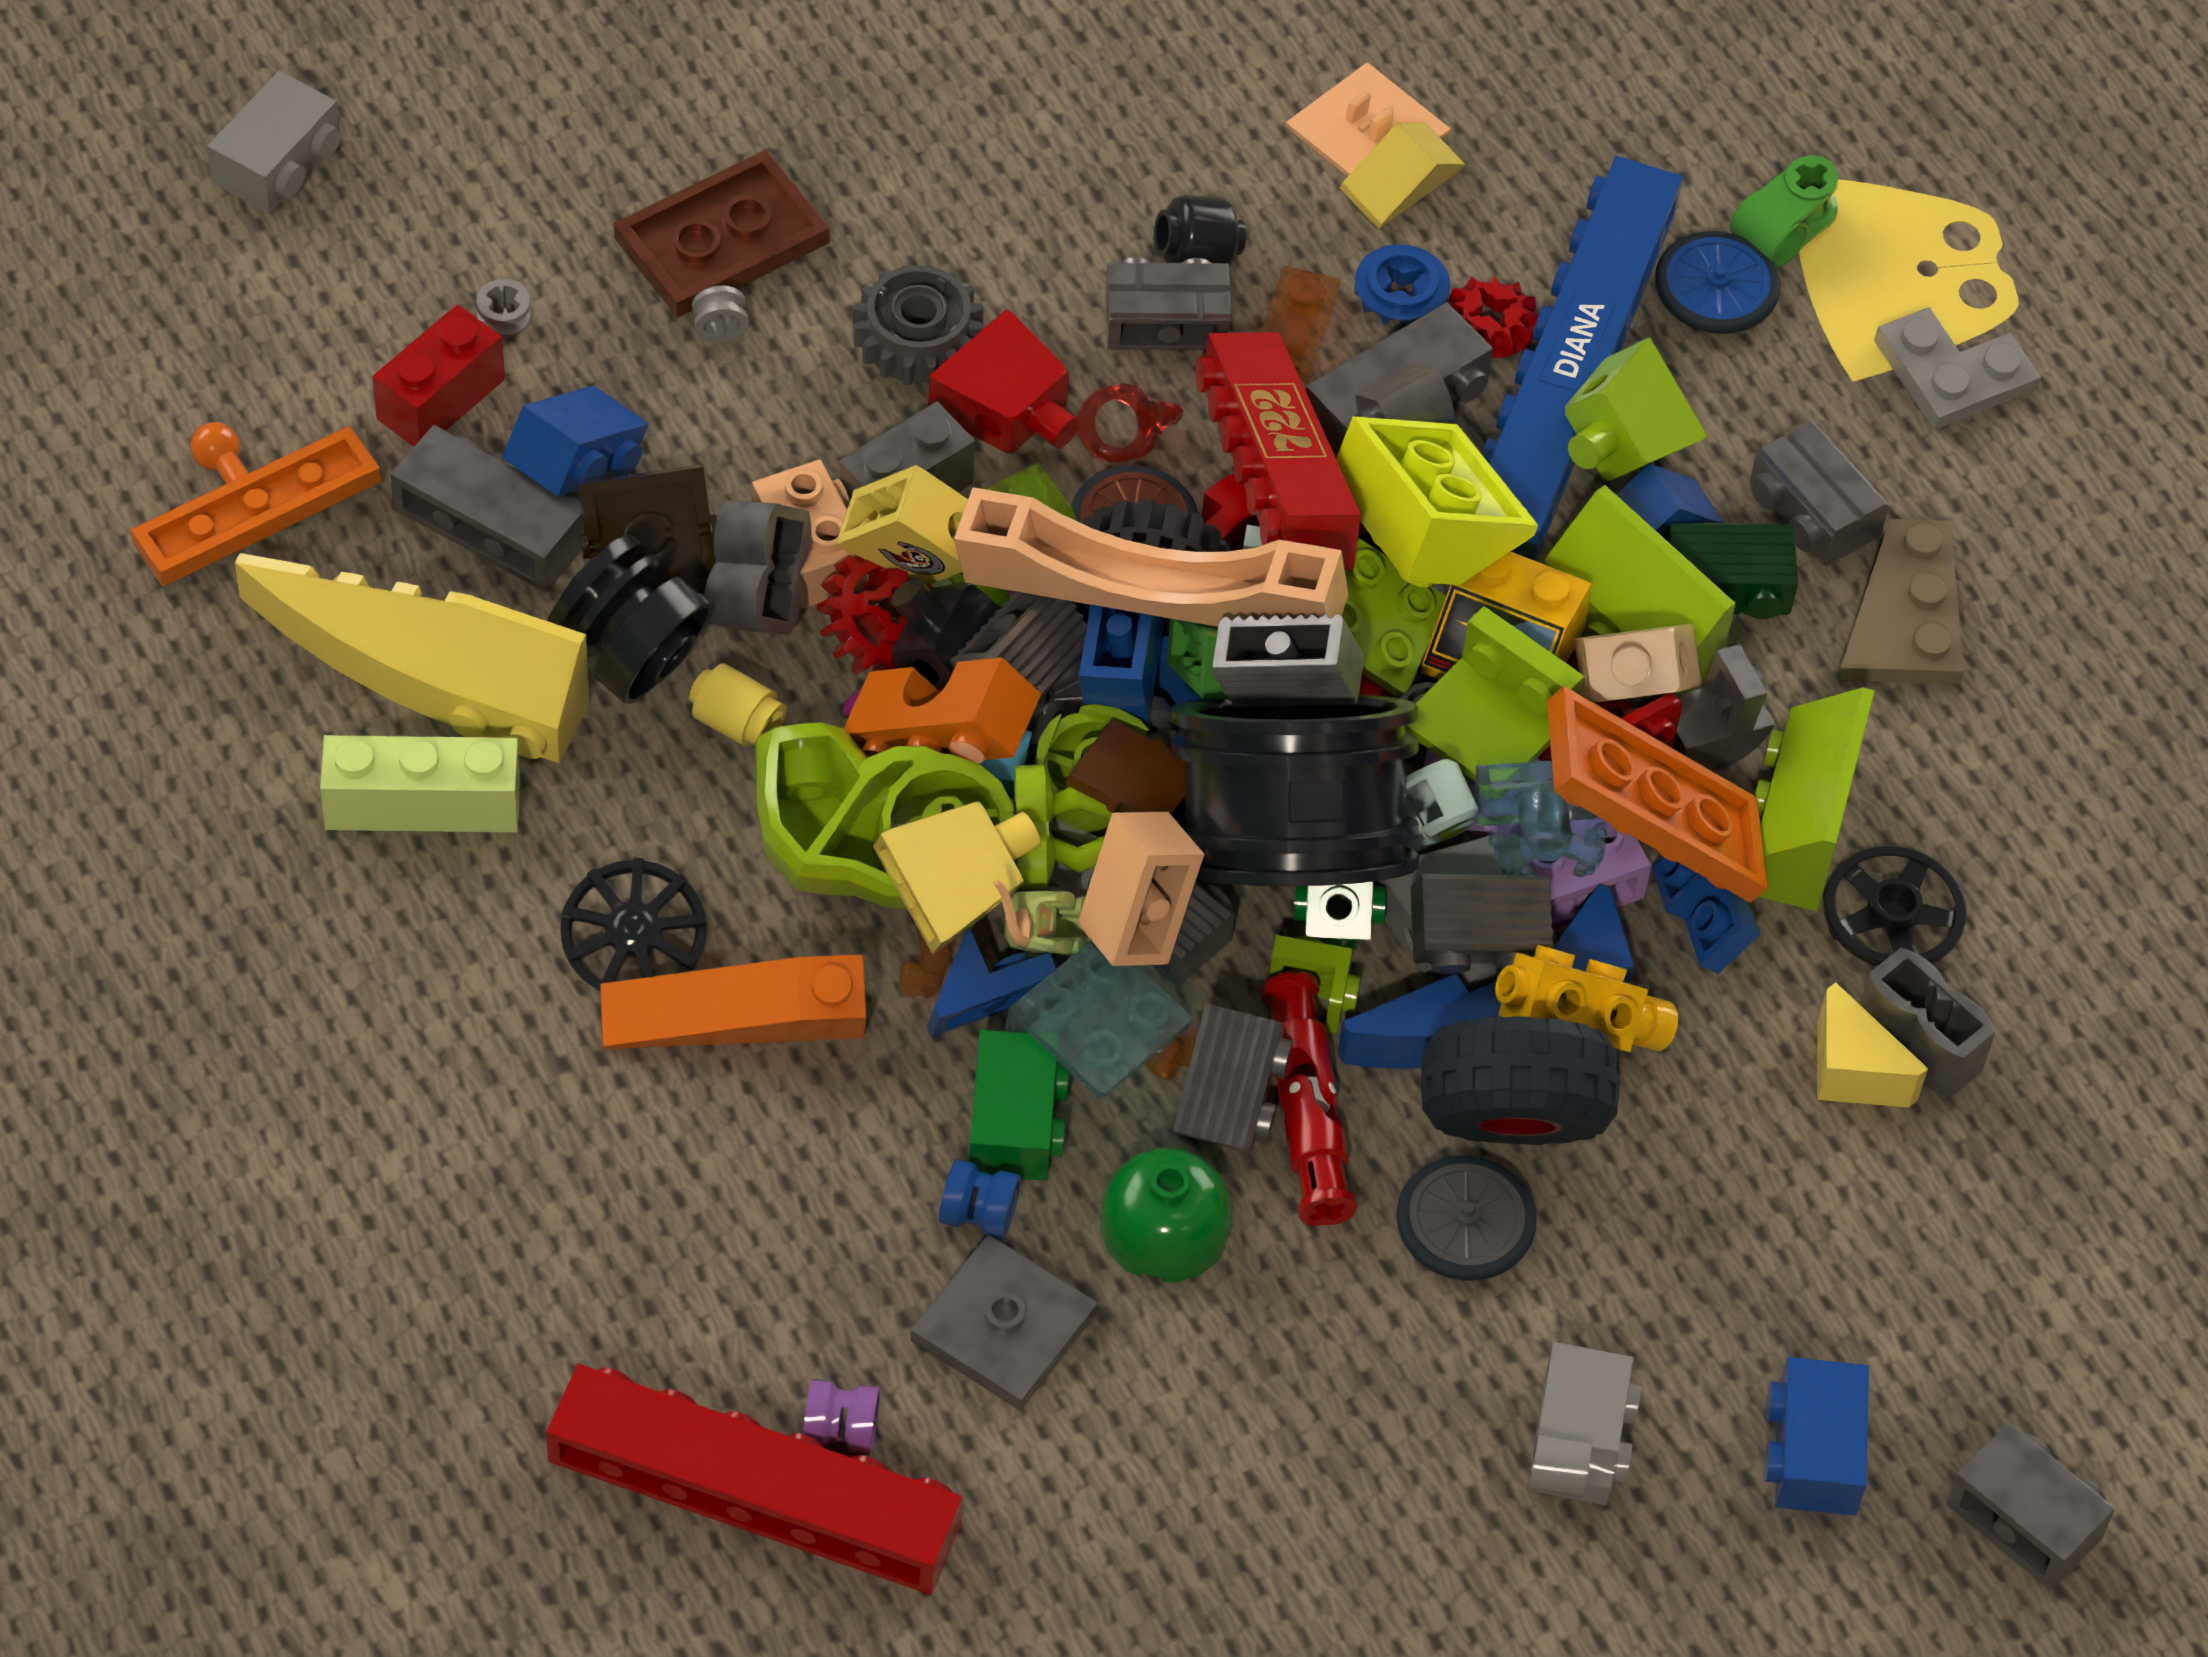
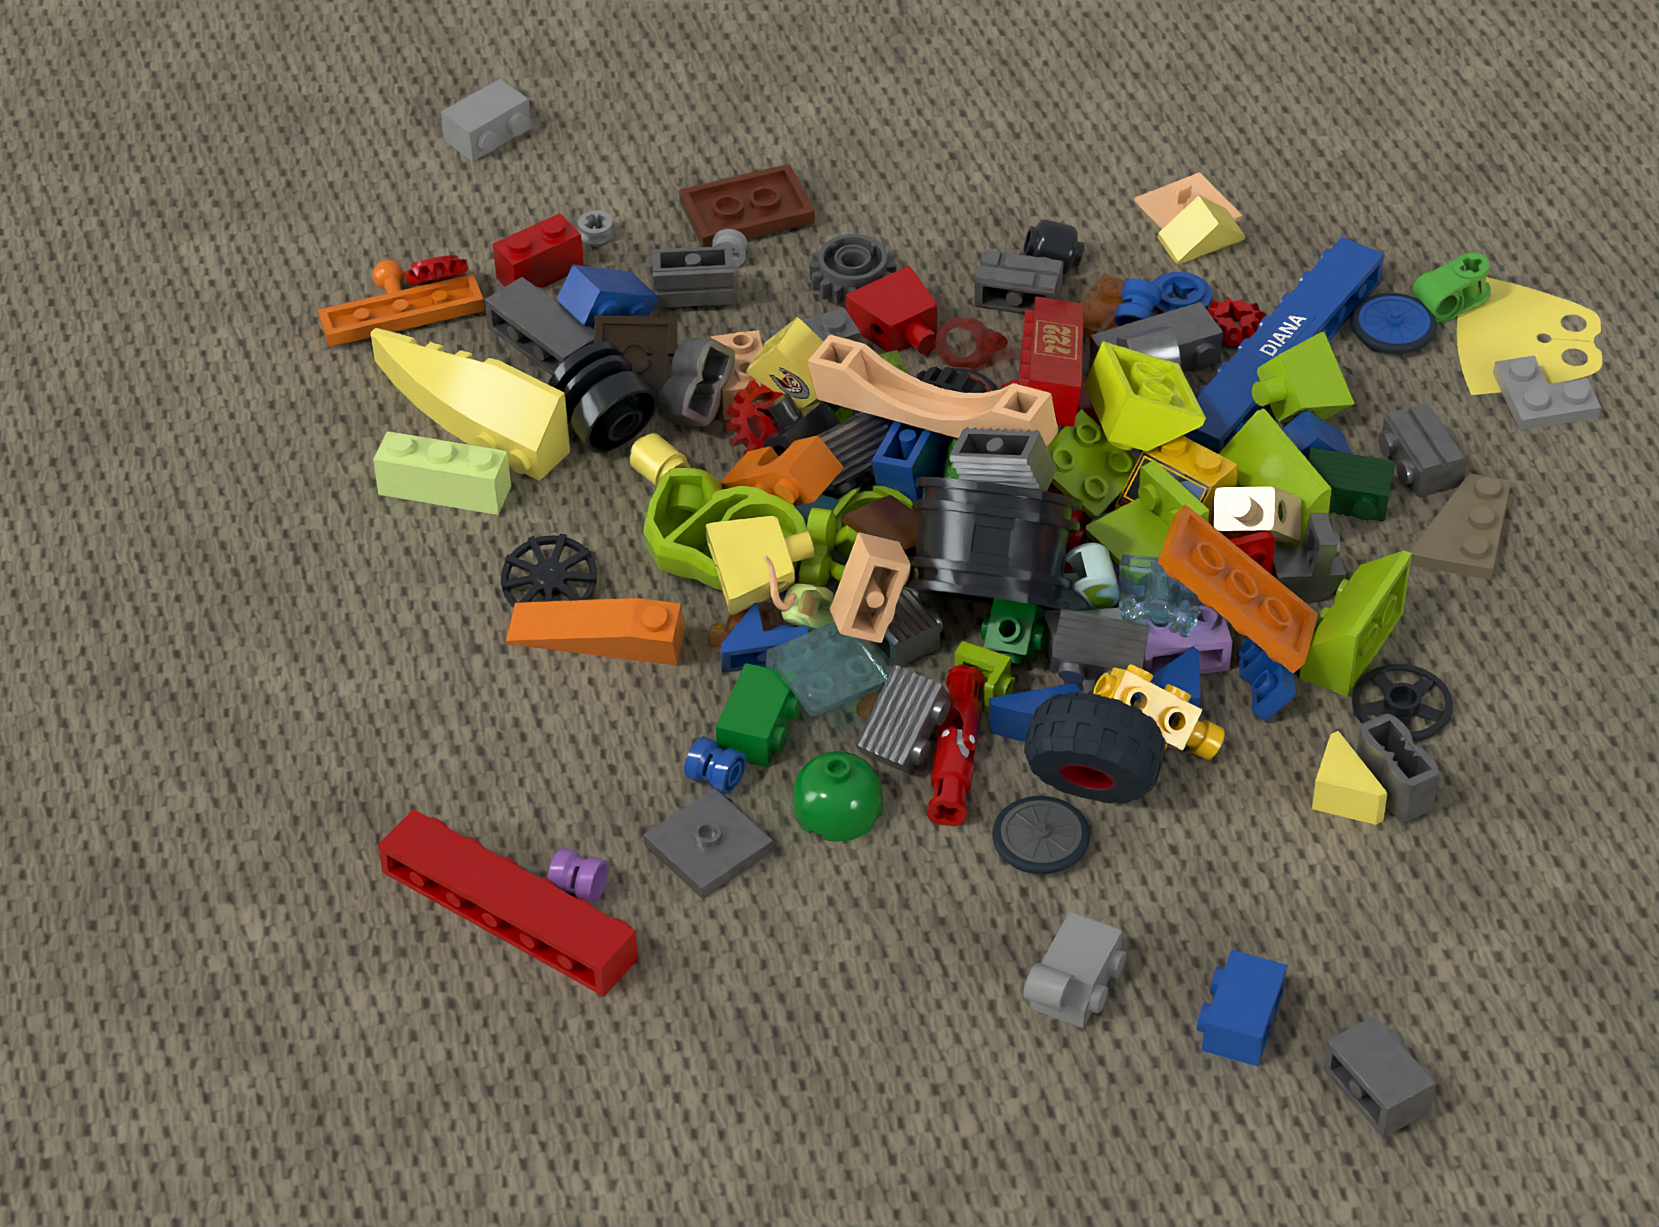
camera: 20 degrees right, 10 degrees down
none -> red gear [404,255,469,286]
none -> flat silver brick [652,246,735,309]
none -> blue wheel [1114,279,1163,327]

